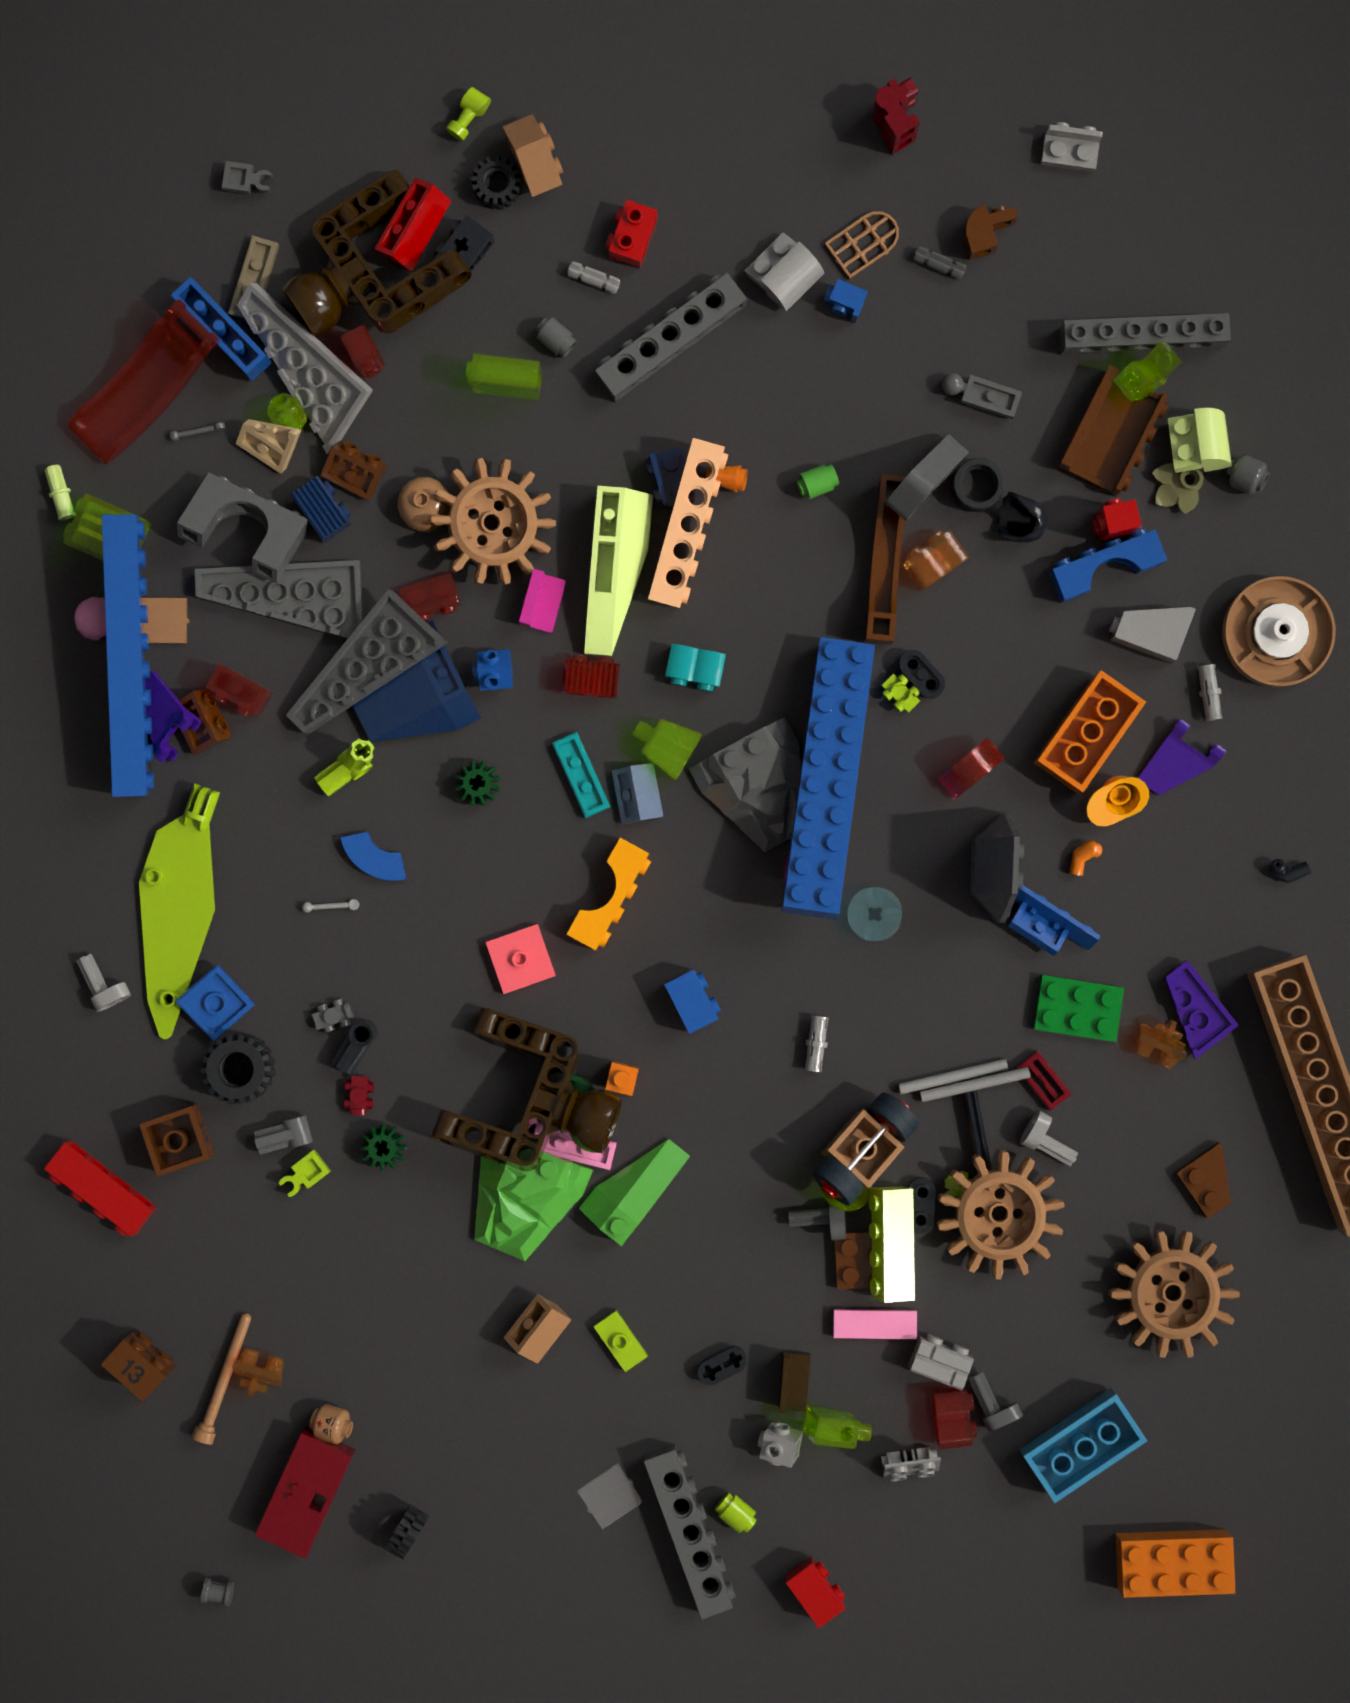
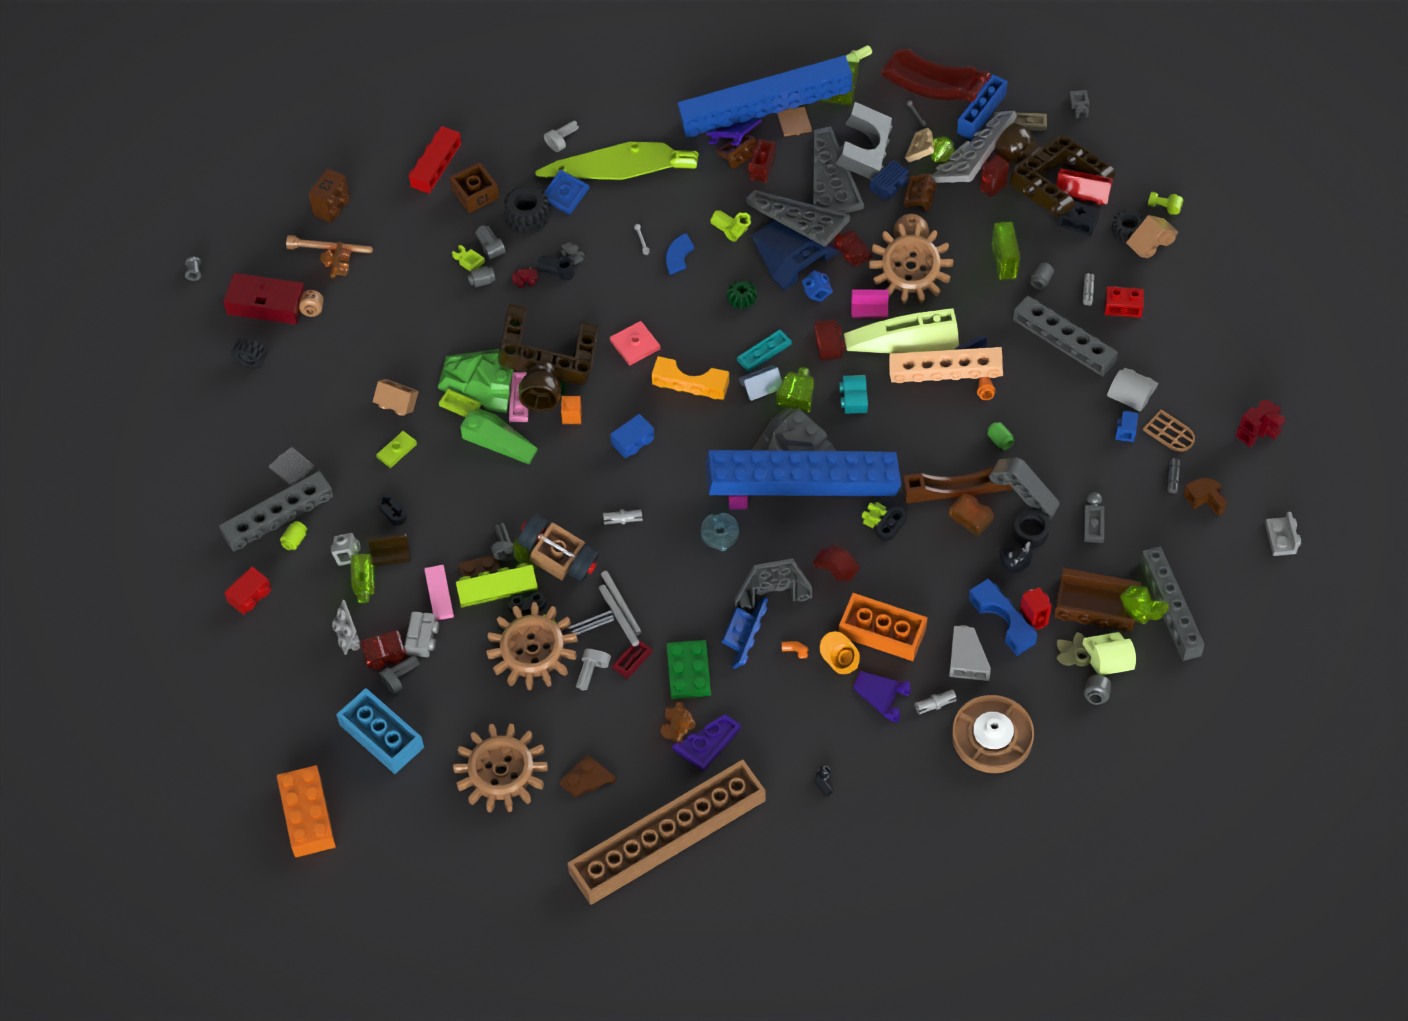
camera: 80 degrees right, 30 degrees down
dark green gear [359,1123,407,1171] -> none
none -> lime plate [439,389,481,417]
none -> dark grey brick [468,266,496,288]

